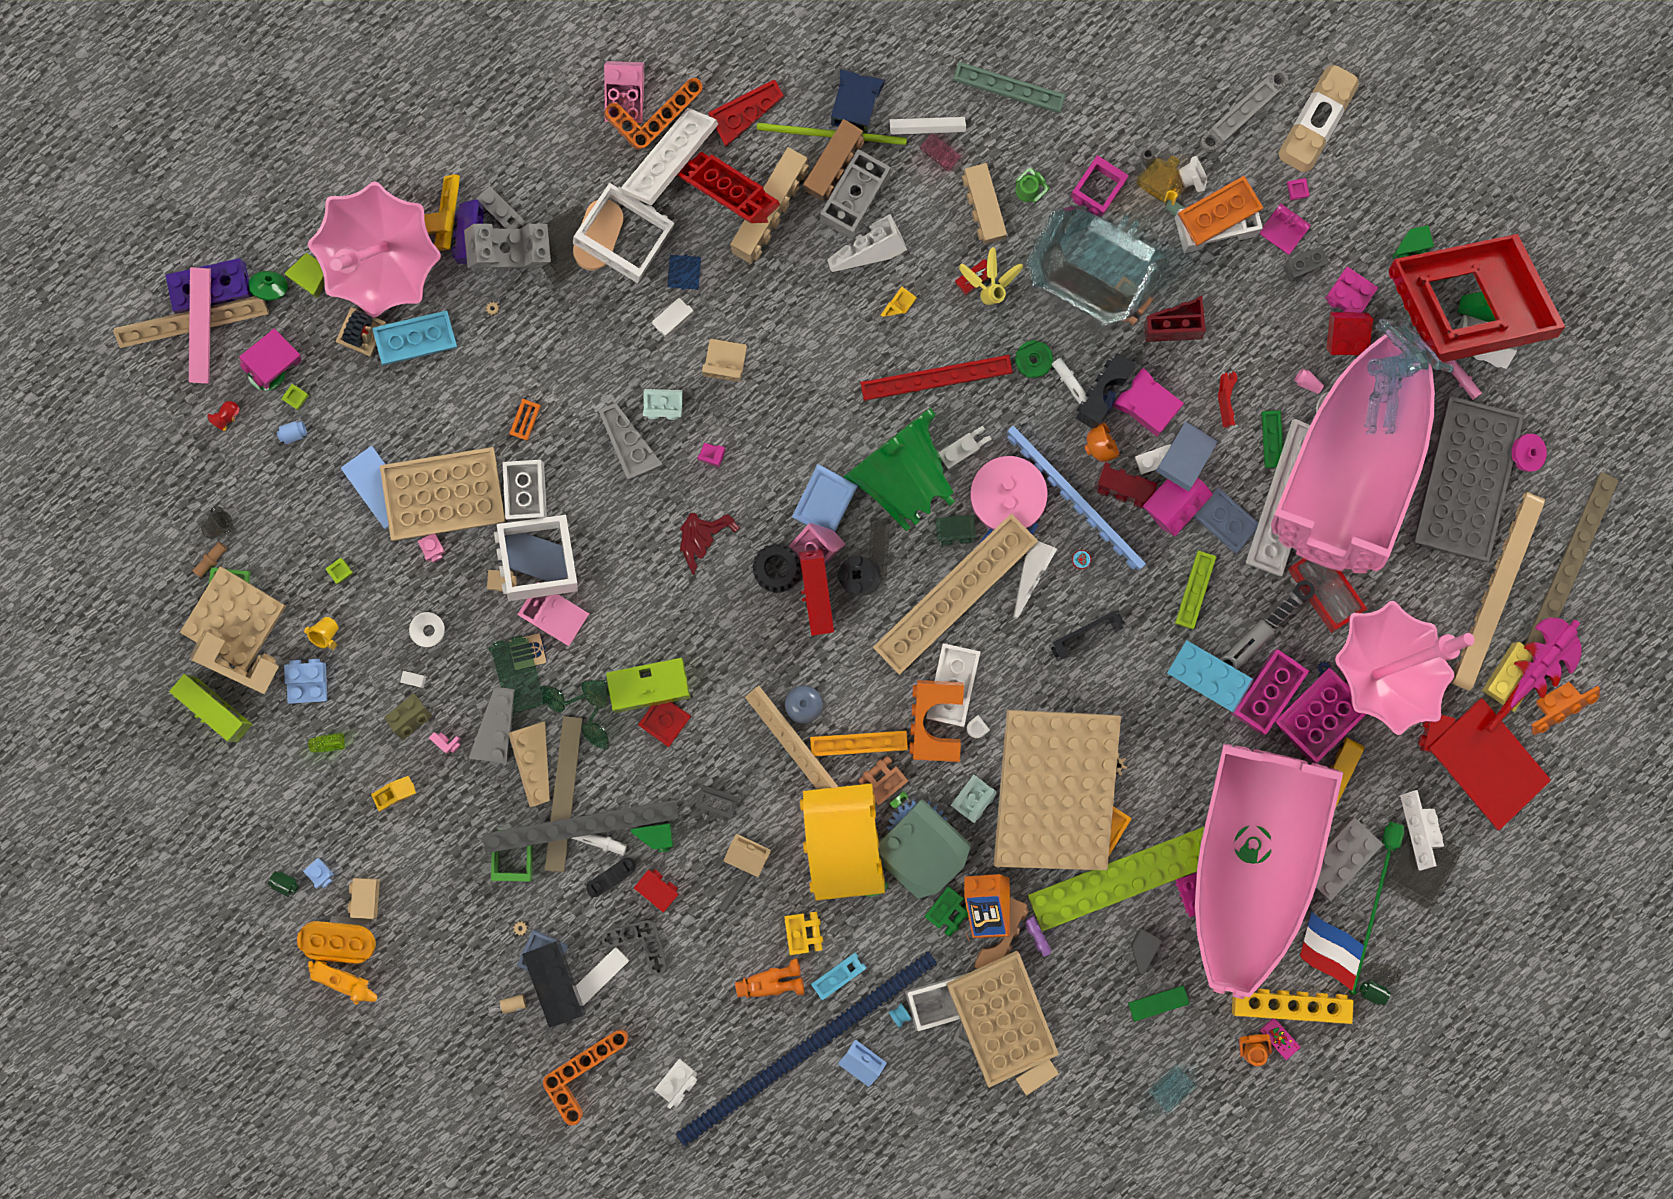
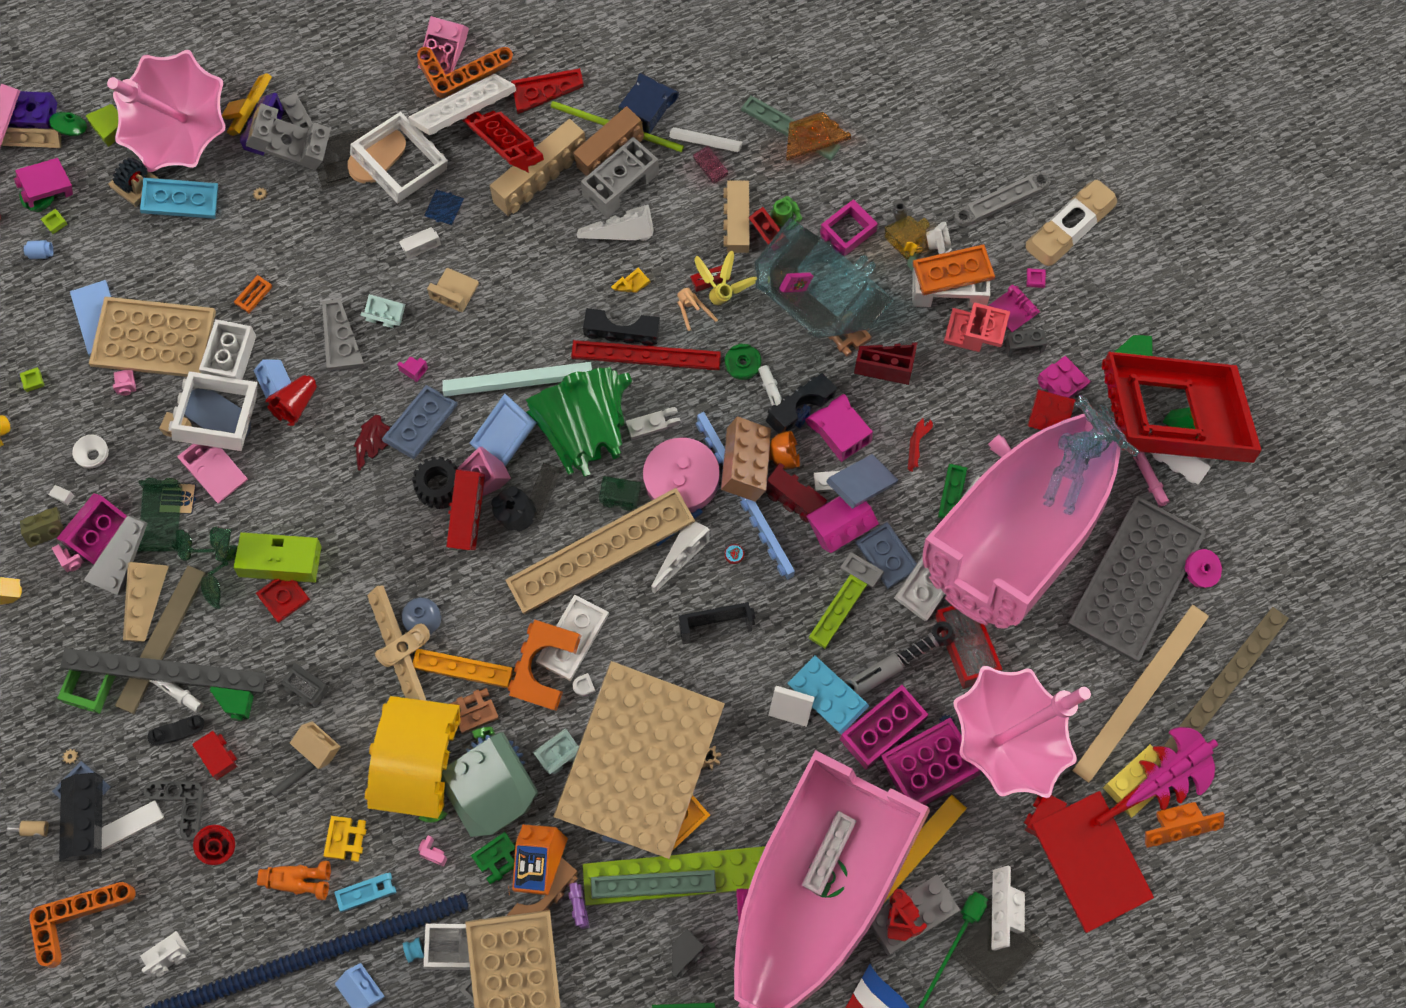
camera: 15 degrees right, 15 degrees down
none -> dark pink slope [57,493,127,565]
none -> red cone [193,825,235,865]
none -> light blue panel [253,360,291,399]
none -> red cone [265,375,317,426]
none -> tan piece [375,623,430,667]
none -> sand blue tile [382,385,457,459]
none -> bright pink bracket [419,835,447,867]
none -> light aqua tile [442,362,592,397]
none -> black arch [583,308,660,346]
none -> sand green tile [591,870,716,899]
none -> light nougat plant [677,288,718,331]
none -> medium nougat brick [721,416,771,502]
none -> red brick [748,207,788,250]
none -> white tile [768,686,815,727]
none -> dark pink tile [779,273,814,293]
none -> clear orange wing [786,112,851,161]
none -> white tile [801,811,857,895]
none -> light grey plate [840,552,884,589]
none -> red piece [887,889,927,941]
none -> coral bracket [944,303,1010,352]

